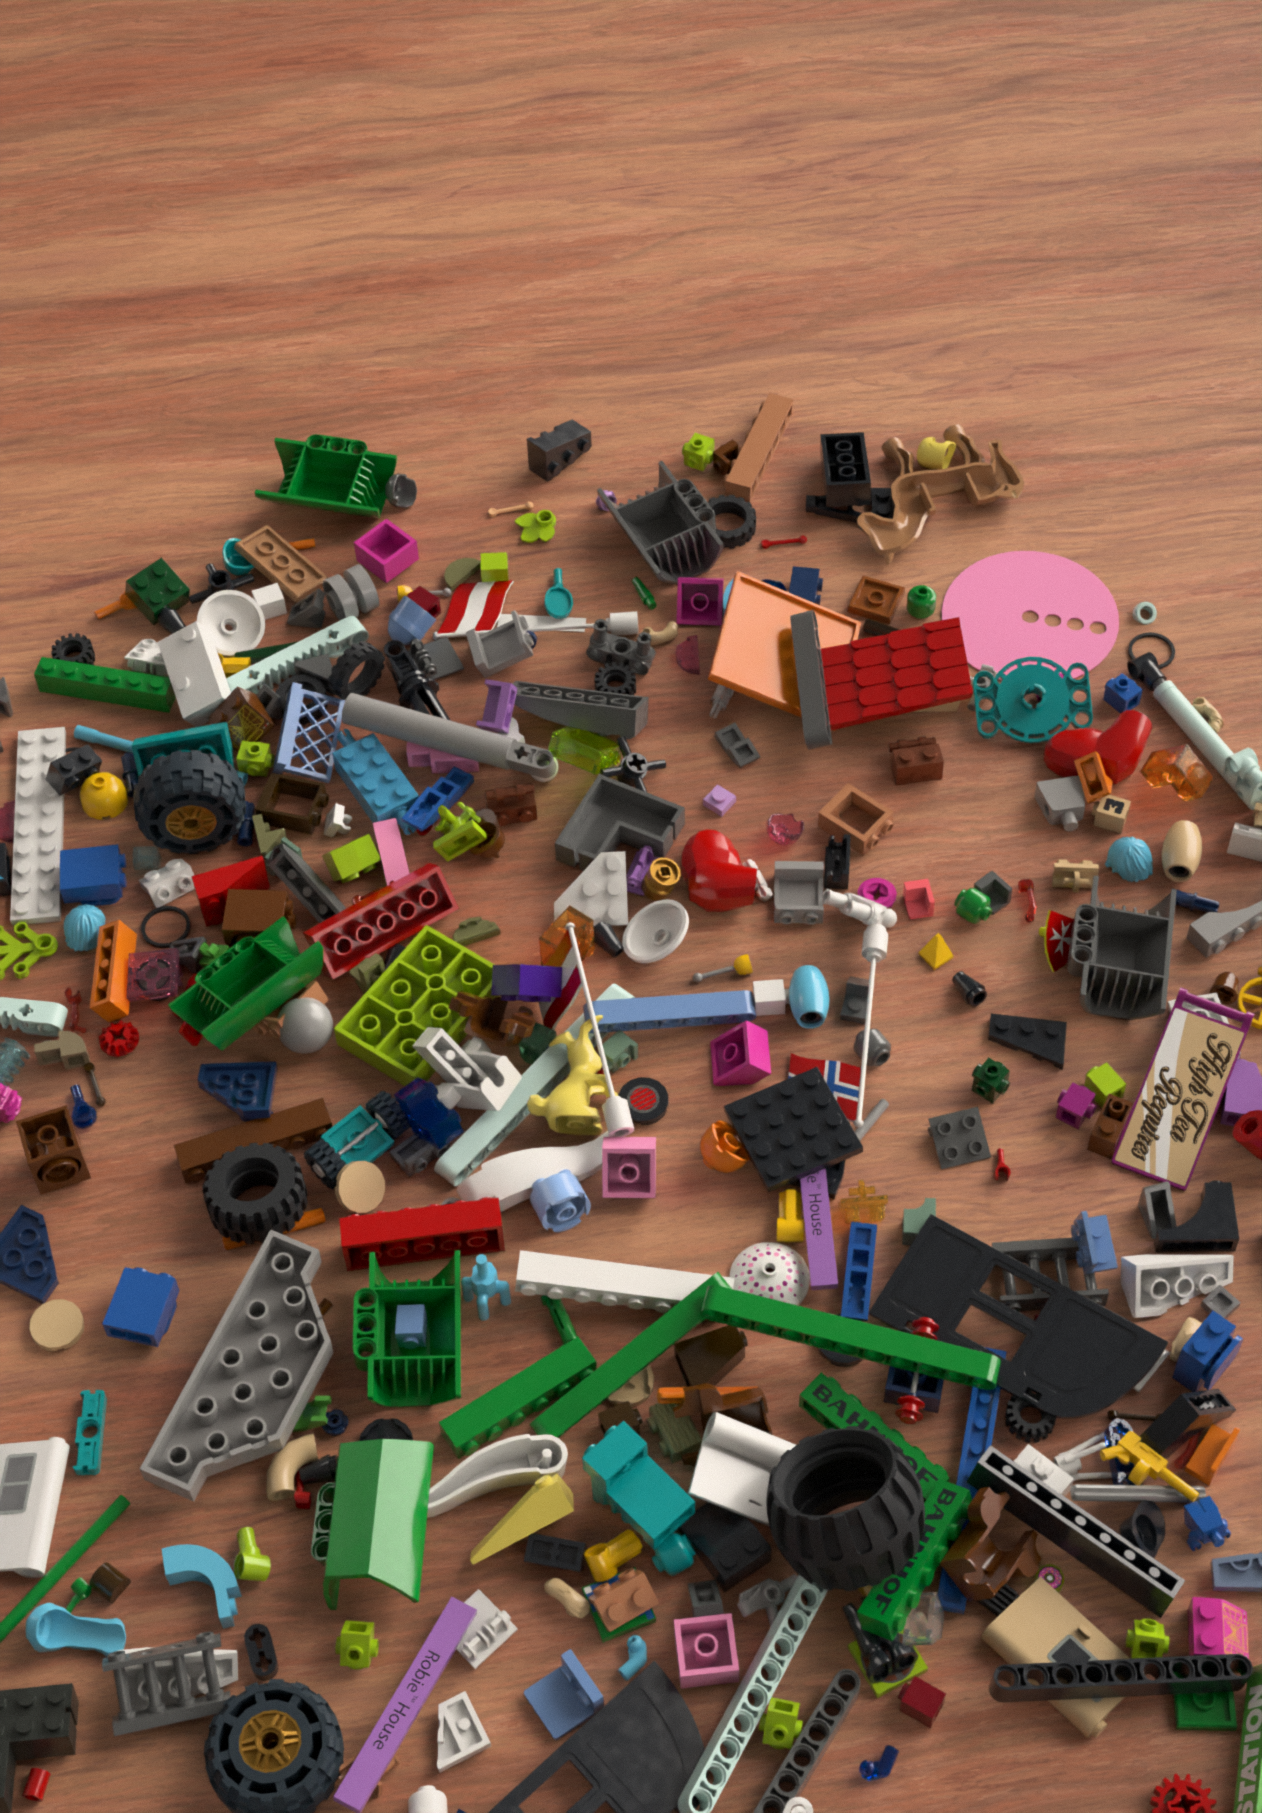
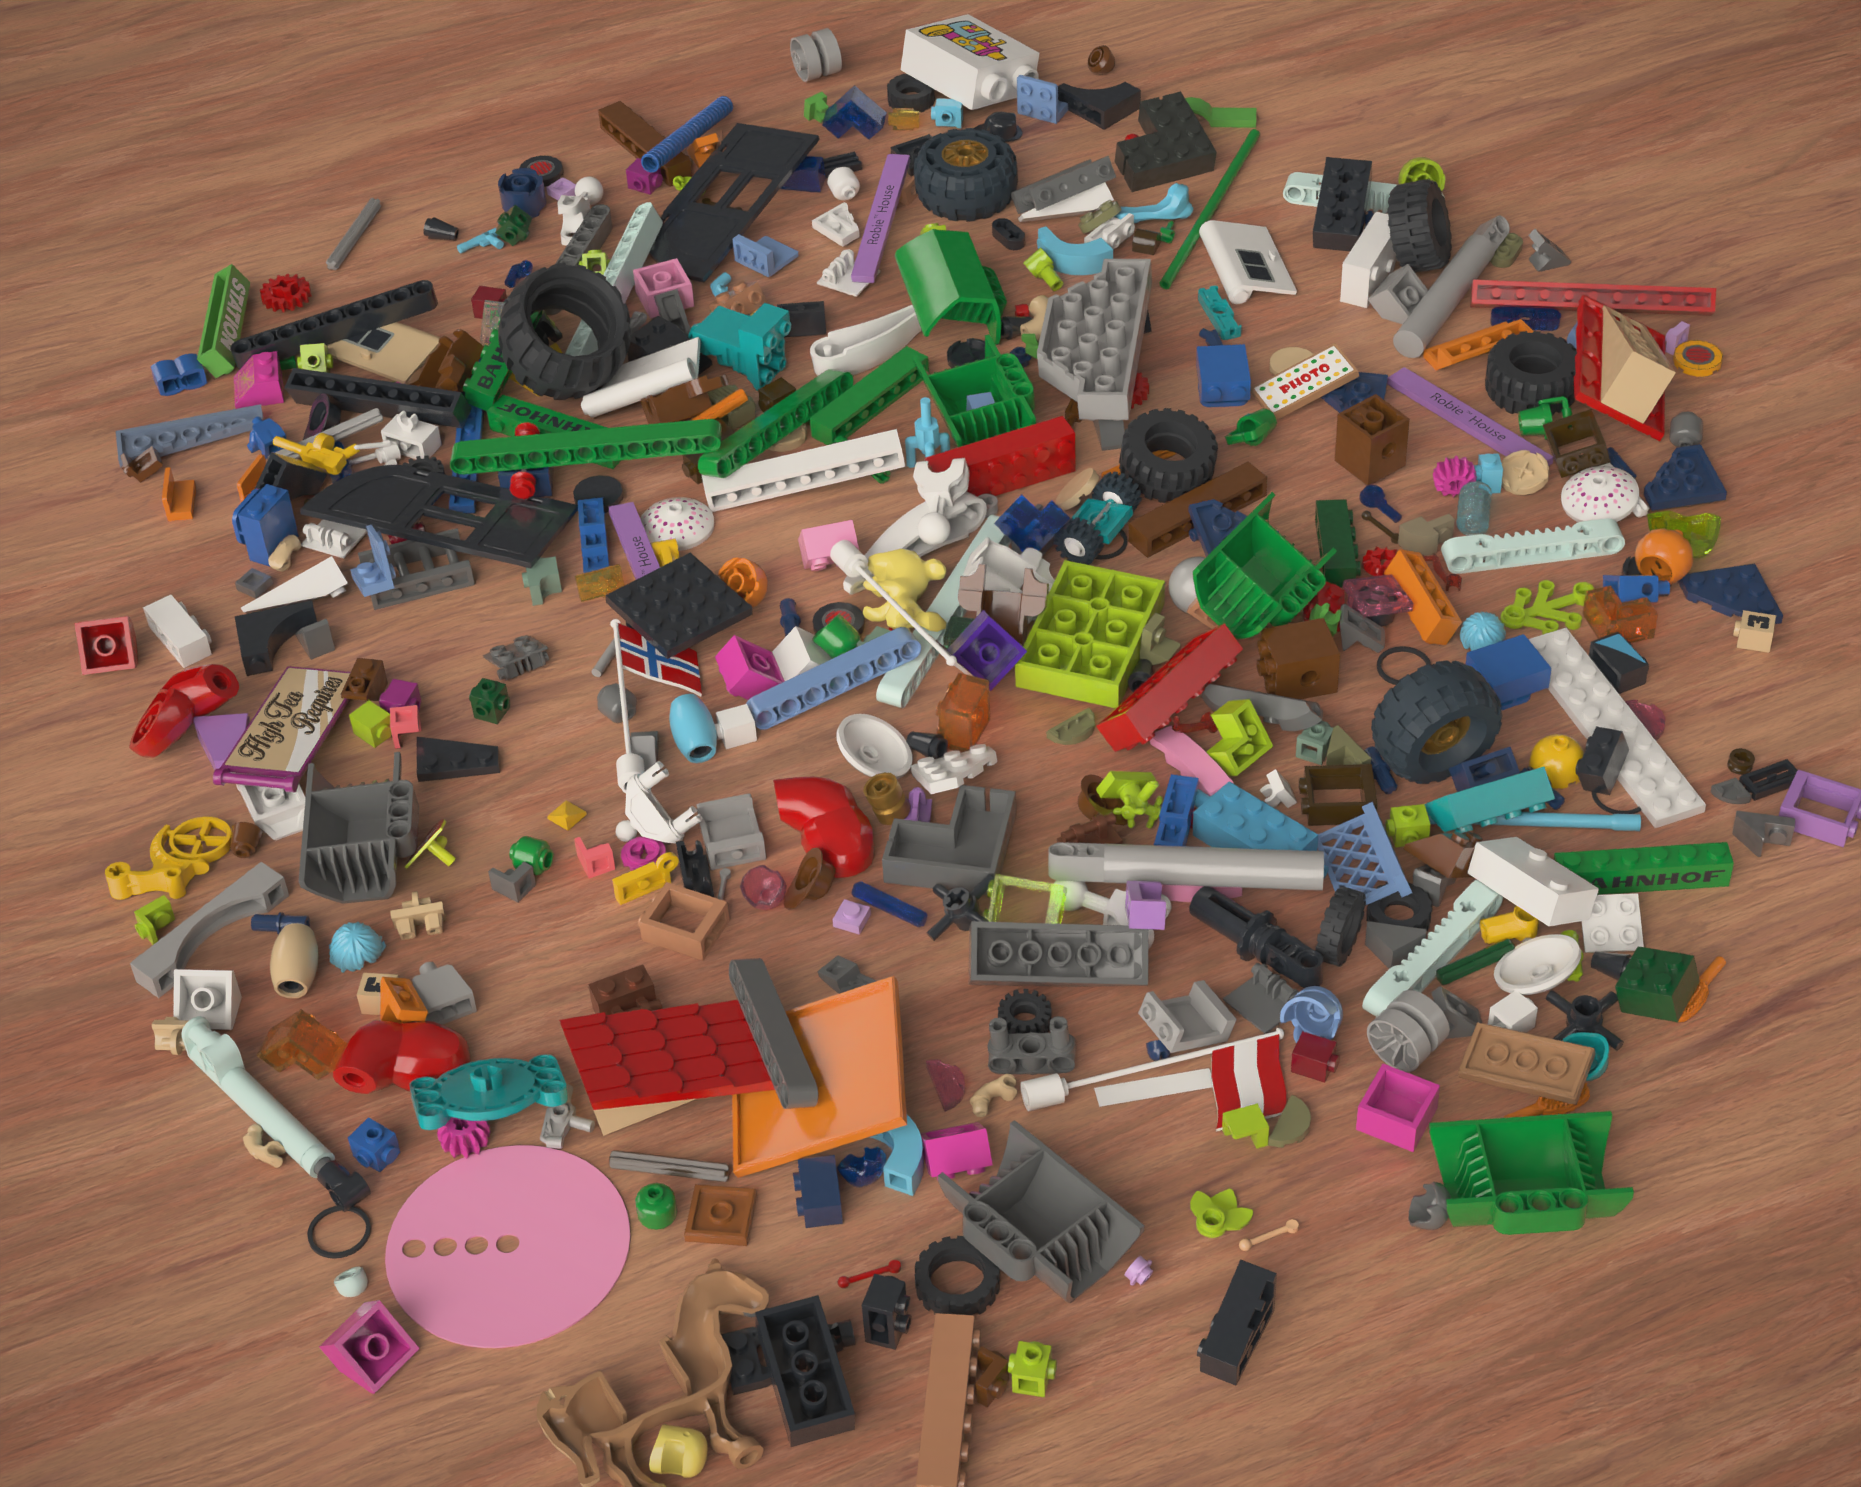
camera: 165 degrees right, 10 degrees down
black tyre [51,633,96,665] -> none
red slope [191,856,270,927] -> none
hinge [397,585,451,604] -> none
white brick [412,1027,491,1088] -> none
light yellow wedge [470,1474,574,1565] -> none
light blue brick [530,1169,591,1232] -> none
teal piece [544,568,573,619] -> none
tan piece [544,1578,590,1618] -> none
hinge [693,954,753,983] -> none
white axle [742,859,773,902] -> none
black cone [952,971,987,1006] -> none
red hand [994,1148,1011,1181] -> none
clear red piece [1018,879,1037,923] -> none
none -> dark pink slope [319,1300,420,1394]
none -> coral panel [390,705,422,749]
none -> yellow hinge [612,852,679,905]
none -> light grey hinge [717,868,731,900]
none -> white slope [772,626,831,681]
none -> dark blue axle [779,598,801,637]
none -> reddish brown piece [784,847,836,910]
none -> green helmet [812,614,861,659]
none -> clear blue axle [851,881,928,928]
none -> black brick [861,1274,912,1350]
none -> white piece [913,458,969,545]
none -> olive plate [1078,200,1122,233]
none -> white bracket [1084,213,1135,249]
none -> dark blue bar [1199,328,1223,346]
none -> green piece [1224,408,1277,446]
none -> tile [1251,343,1359,420]
none -> dark green brick [1315,499,1361,588]

